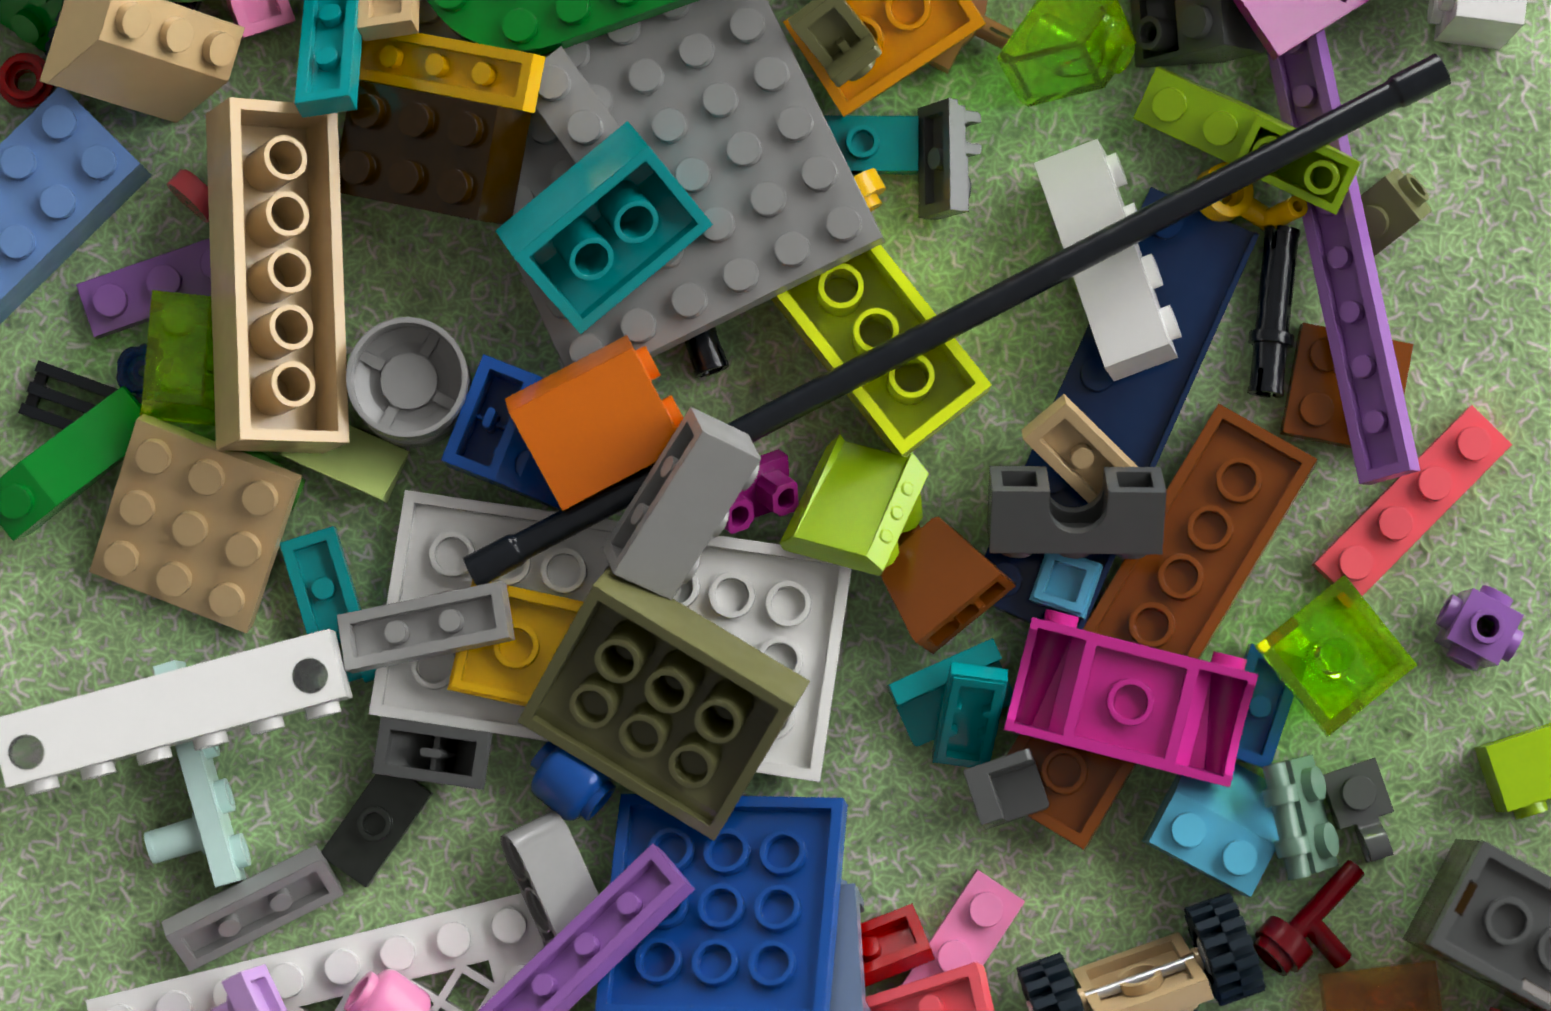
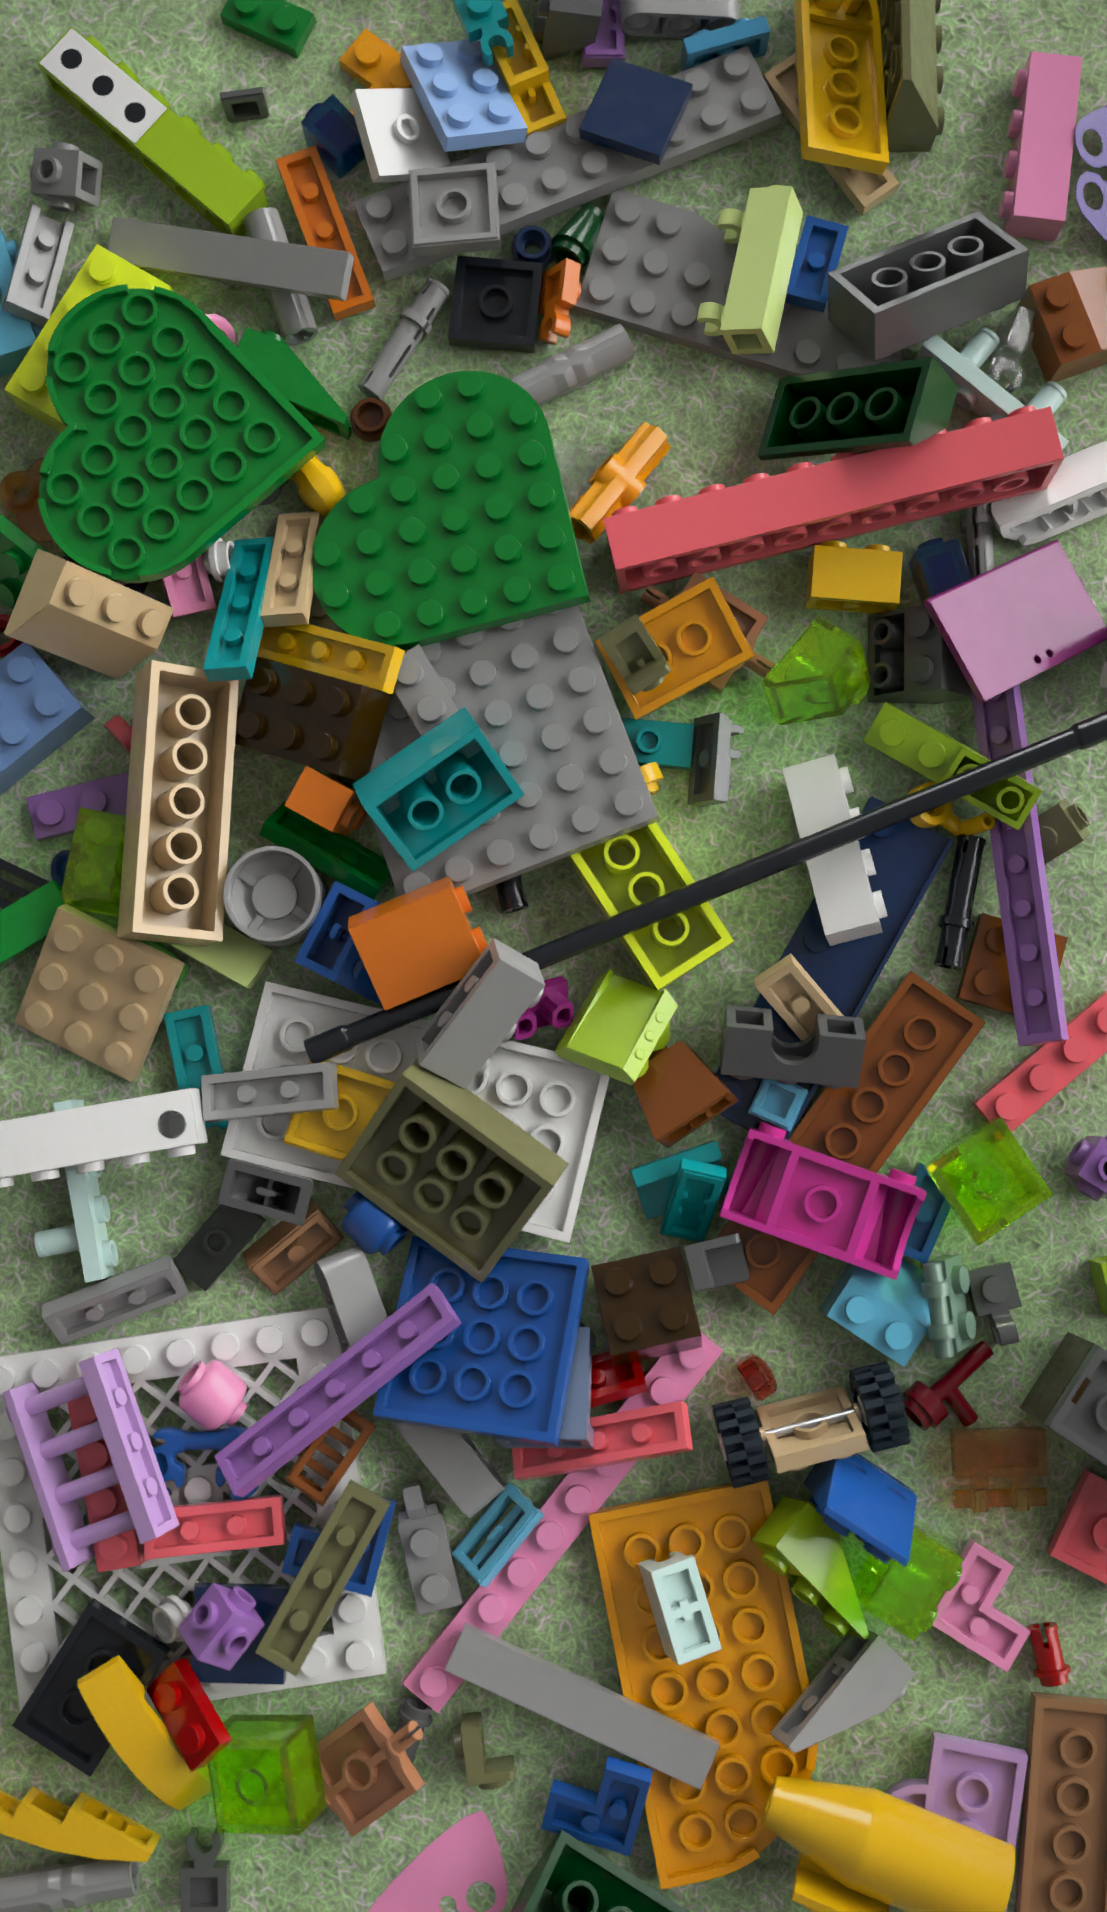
camera: 10 degrees right, 0 degrees up
none -> medium nougat slope [243,1197,345,1296]
none -> green plate [260,801,392,900]
none -> orange brick [284,766,368,836]
none -> dark brown brick [591,1246,702,1367]
none -> clear red tile [736,1353,777,1401]

